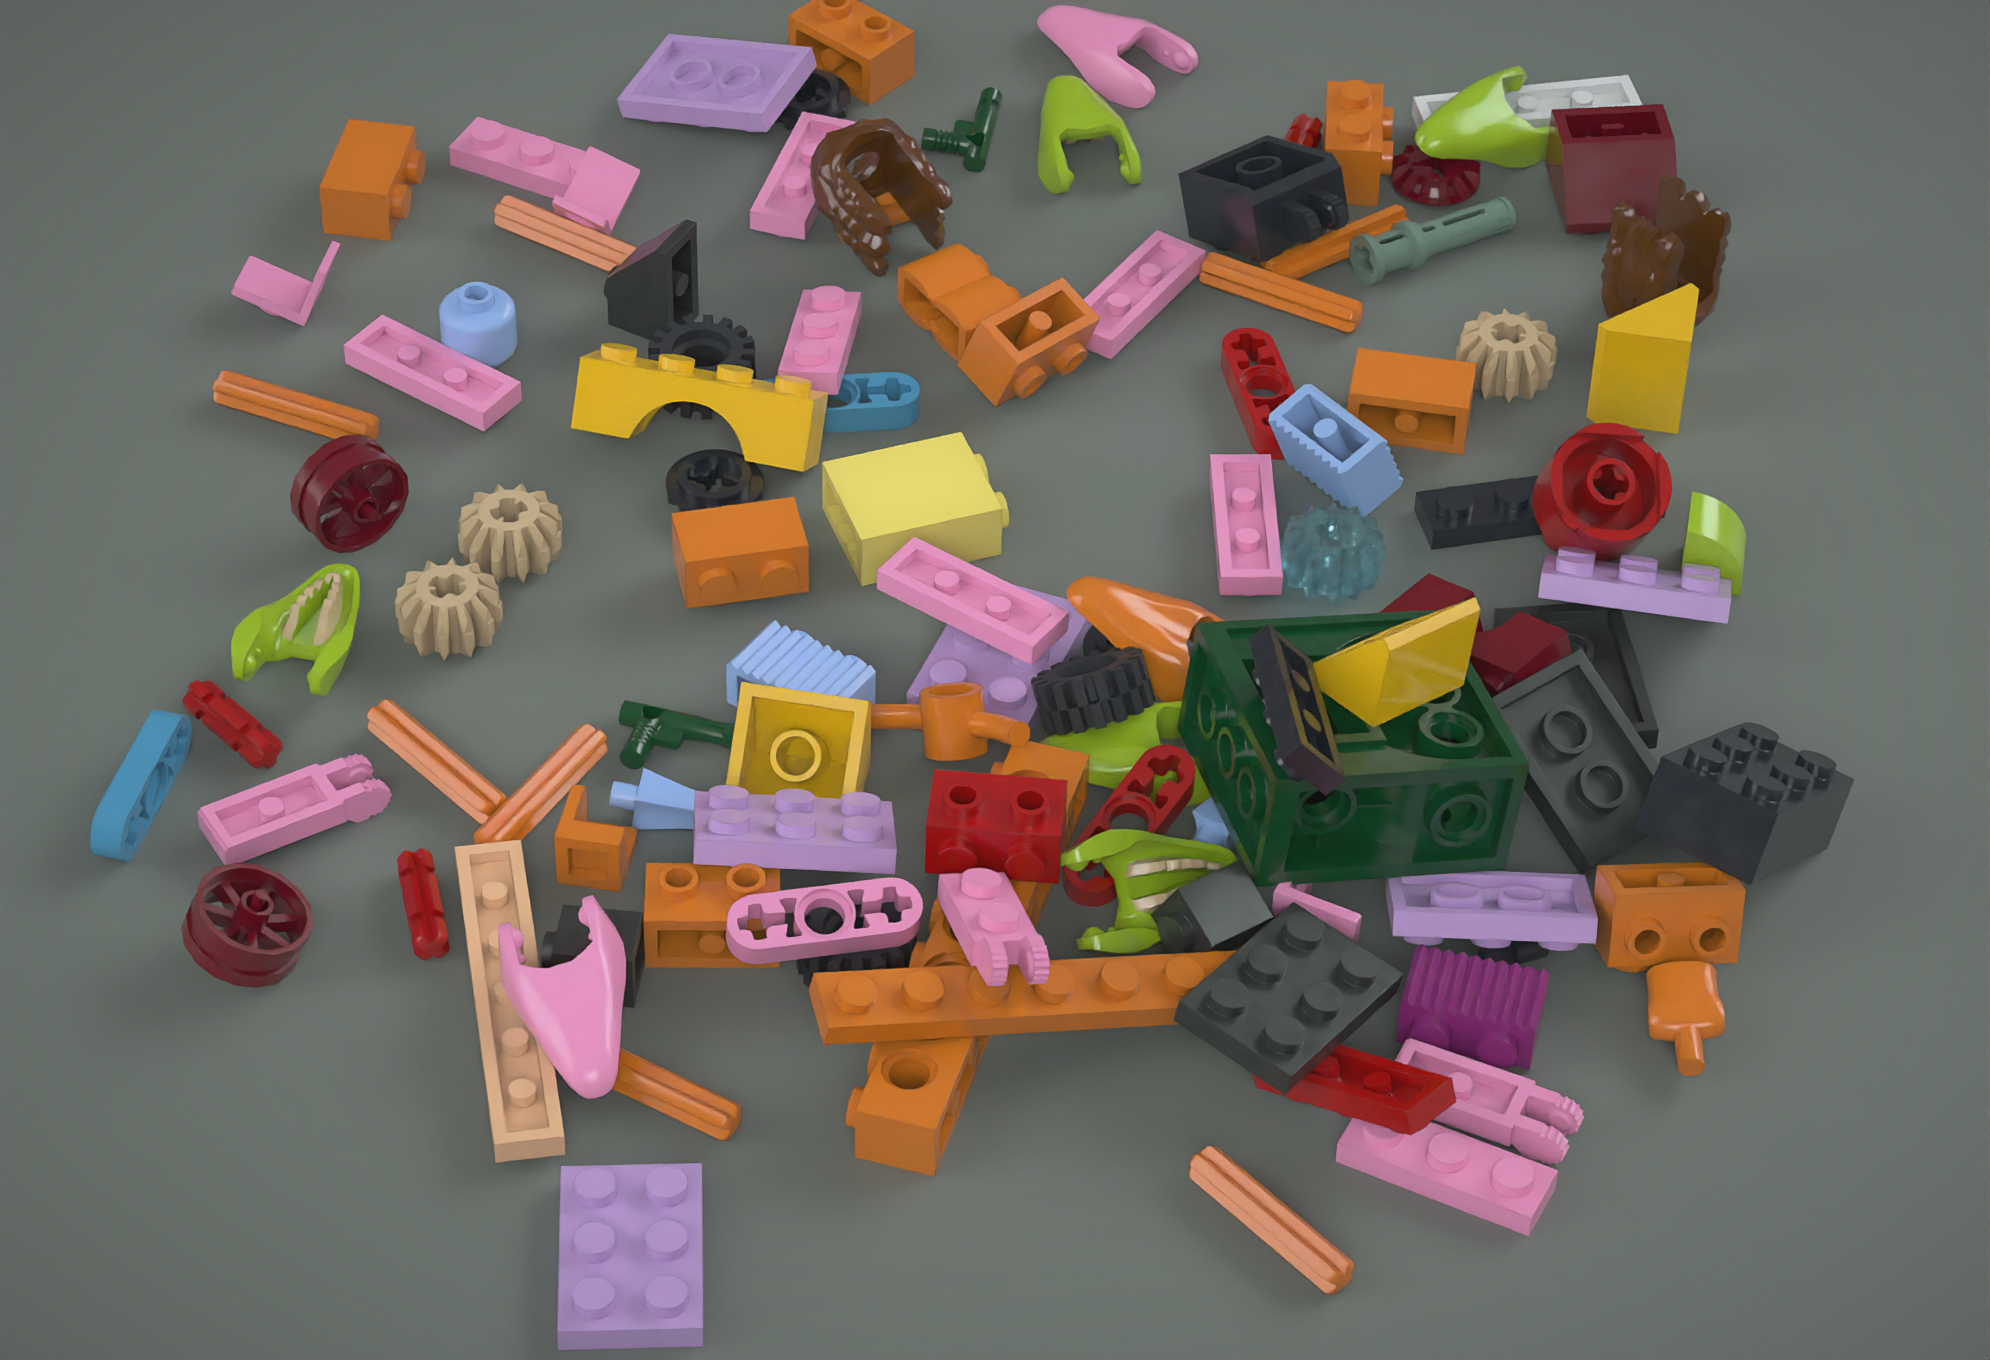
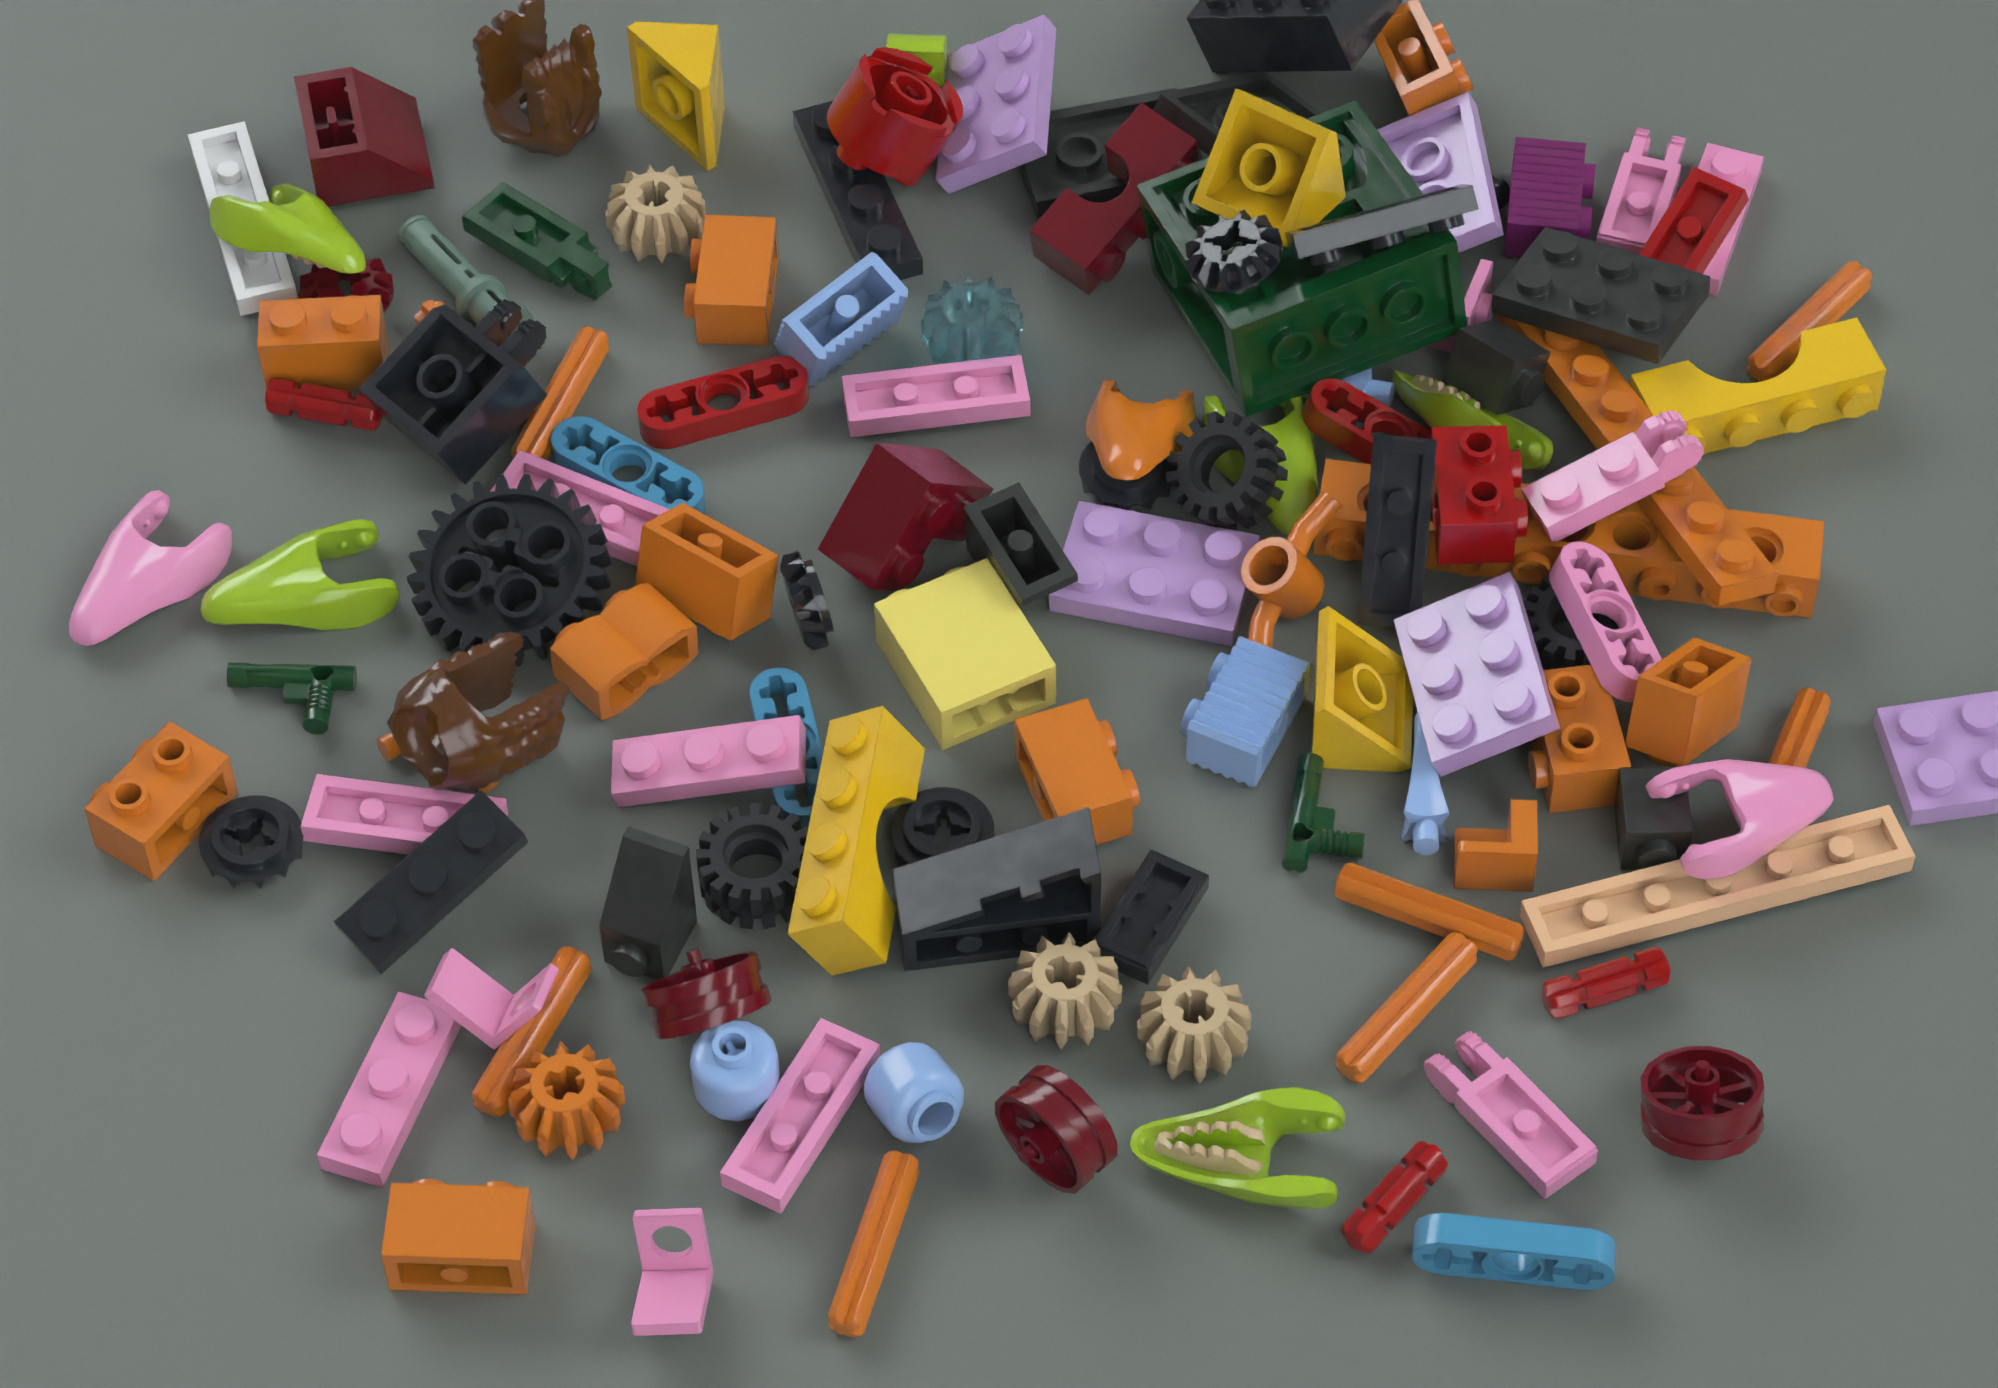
camera: 95 degrees left, 10 degrees up
lavender plate [617,34,817,132] -> none
bright pink plate [877,537,1069,665] -> none
orange piece [1646,961,1725,1077] -> none
none -> black plate [334,790,528,974]
none -> black gear [407,474,612,667]
none -> dark green hinge [462,182,612,300]
none -> orange gear [508,1041,625,1160]
none -> dark azure beam [551,416,706,514]
none -> dark red wheel [641,948,772,1039]
none -> black gear [780,550,834,650]
none -> dark red brick [818,443,994,591]
none -> light blue head [864,1042,964,1143]
none -> black wedge [892,807,1101,972]
none -> pearl dark grey slope [963,482,1078,607]
none -> black plate [1093,850,1209,985]
none -> black gear [1185,209,1283,292]
none -> black plate [1357,434,1437,627]
none -> orange brick [1625,637,1752,767]
none -> yellow arch [1630,317,1887,454]

